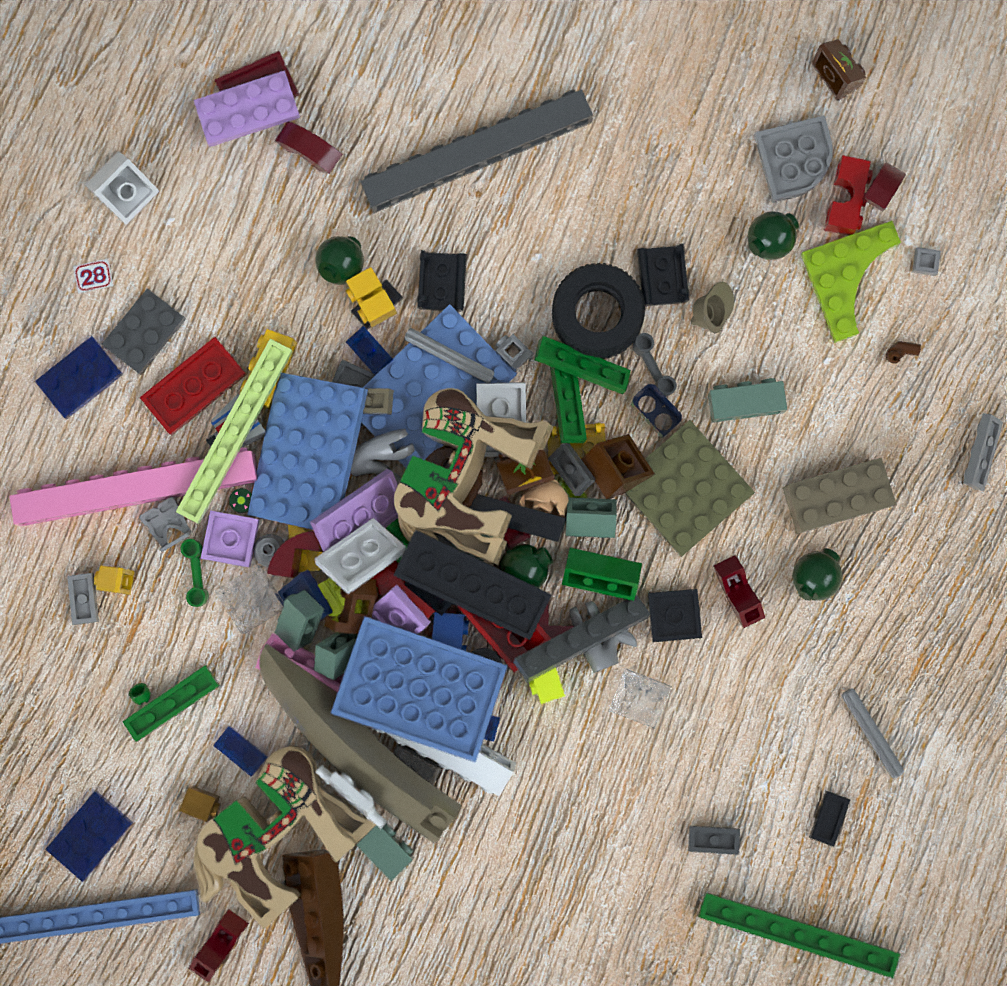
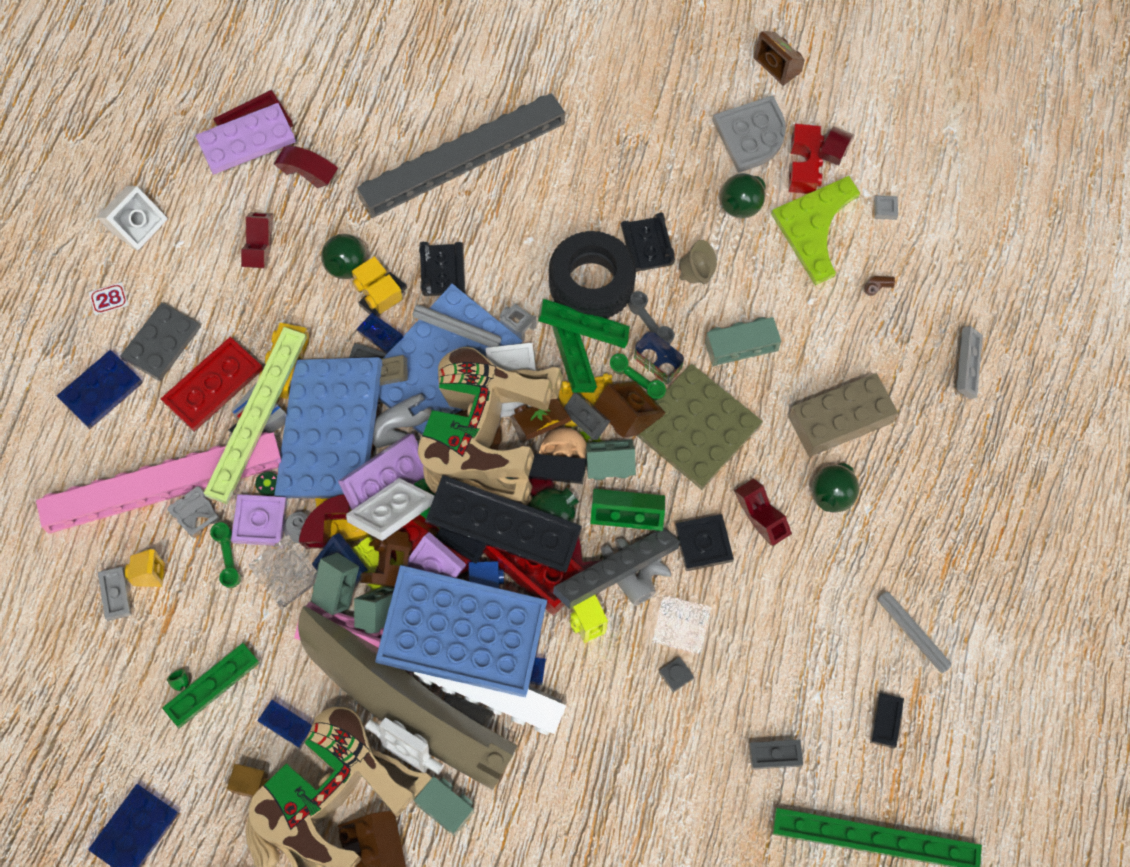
camera: 15 degrees left, 15 degrees down
none -> dark red brick [241,212,273,268]
none -> green bar [610,354,666,400]
none -> dark grey plate [659,657,694,693]

